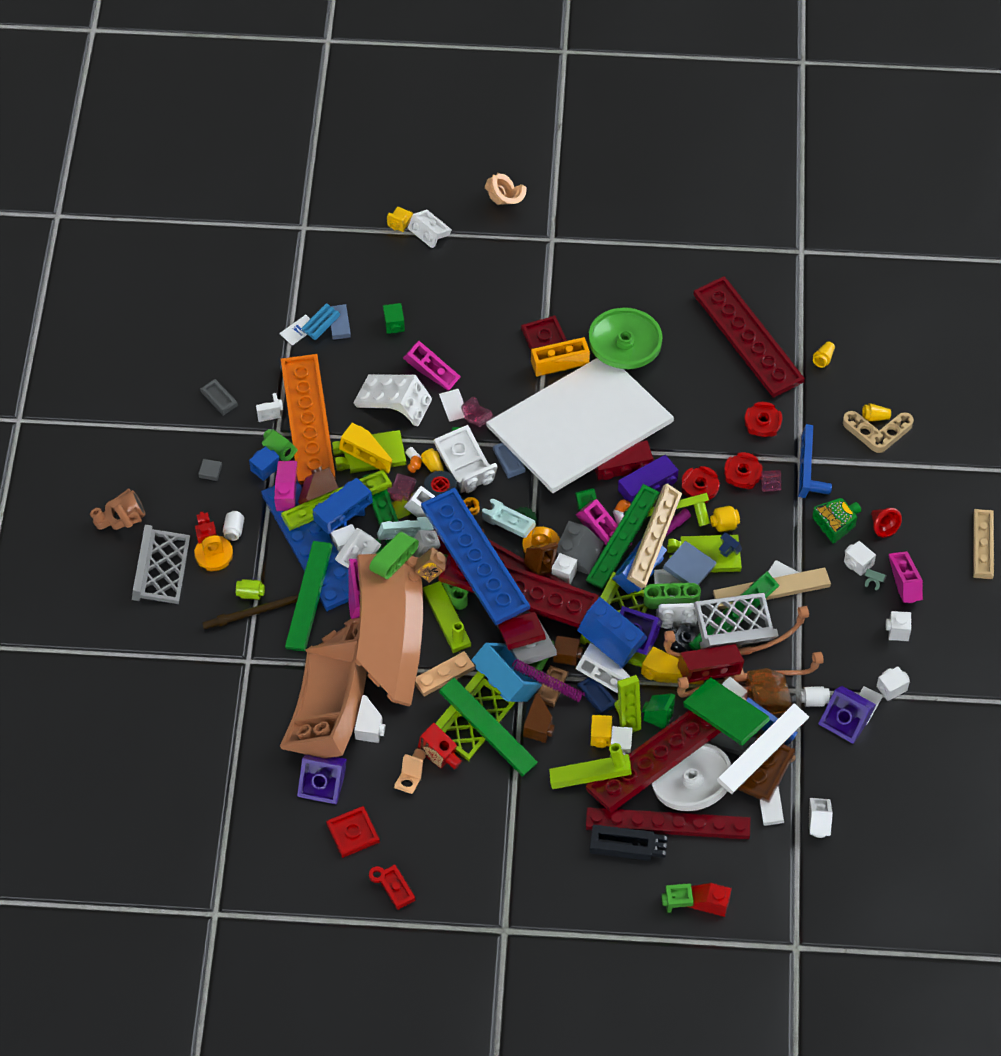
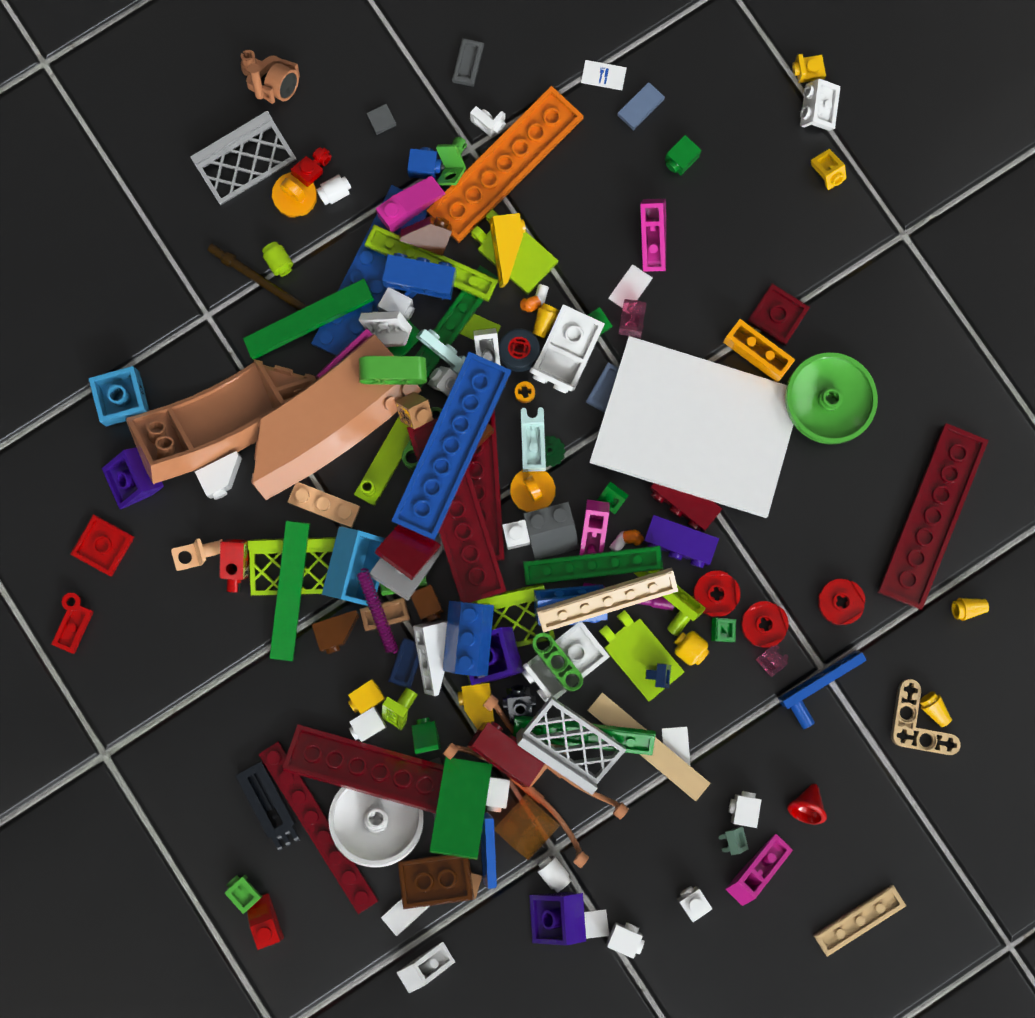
camera: 55 degrees right, 25 degrees up
dark azure tile [302,303,340,340] -> none
white bracket [353,375,432,426] -> none
clear pink bracket [387,474,416,502] -> none
light nougat helmet [485,172,527,205] -> none
reddish brown slope [524,542,558,576] -> none
lime piece [549,743,632,789] -> none
sand blue tile [663,541,717,585] -> none
white tile [717,703,809,794] -> none
green torso [812,498,861,544] -> none
none -> dark azure brick [89,366,150,427]
none -> green tile [711,618,736,643]
none -> yellow bracket [811,149,846,190]

